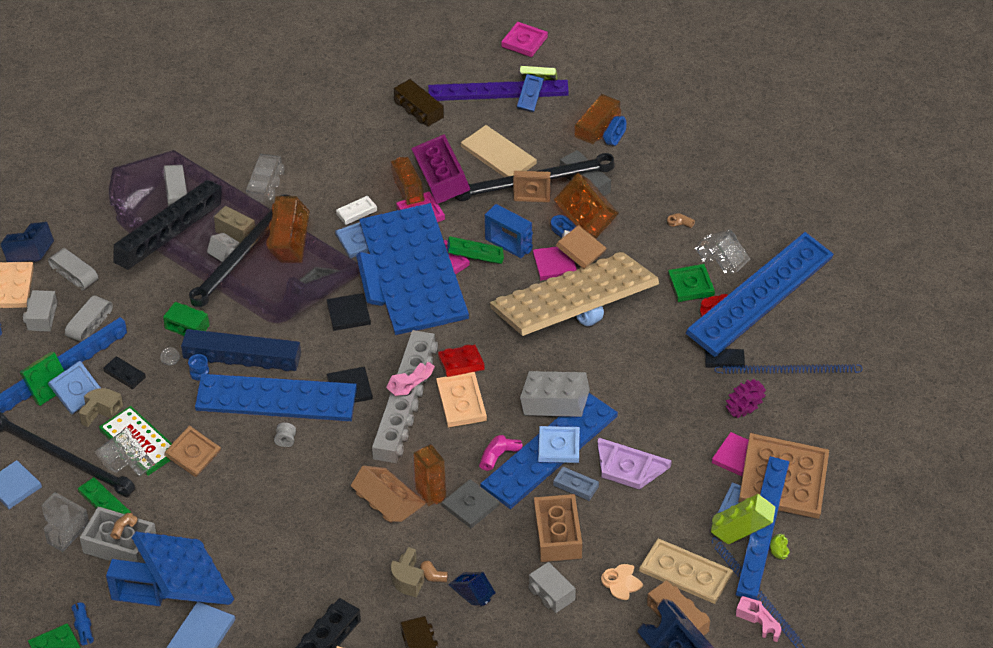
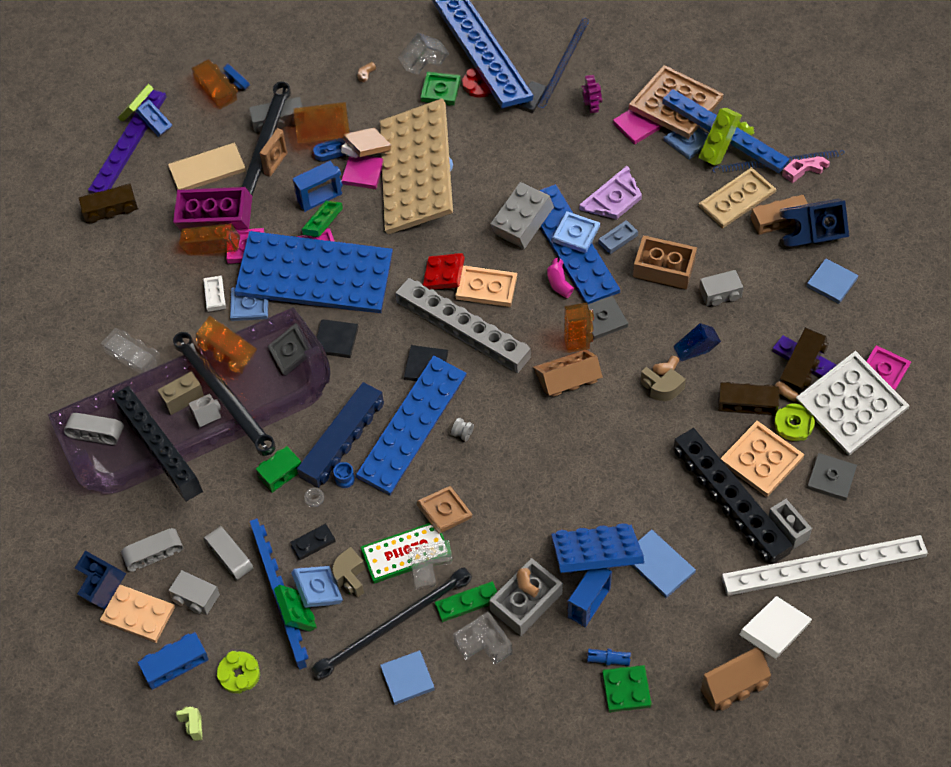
camera: 65 degrees left, 10 degrees up
blue tile [356,252,385,306] -> none
bright pink piece [386,362,435,396] -> none
dark pink plate [501,22,548,57] -> none
light nougat plate [601,564,643,600] -> none

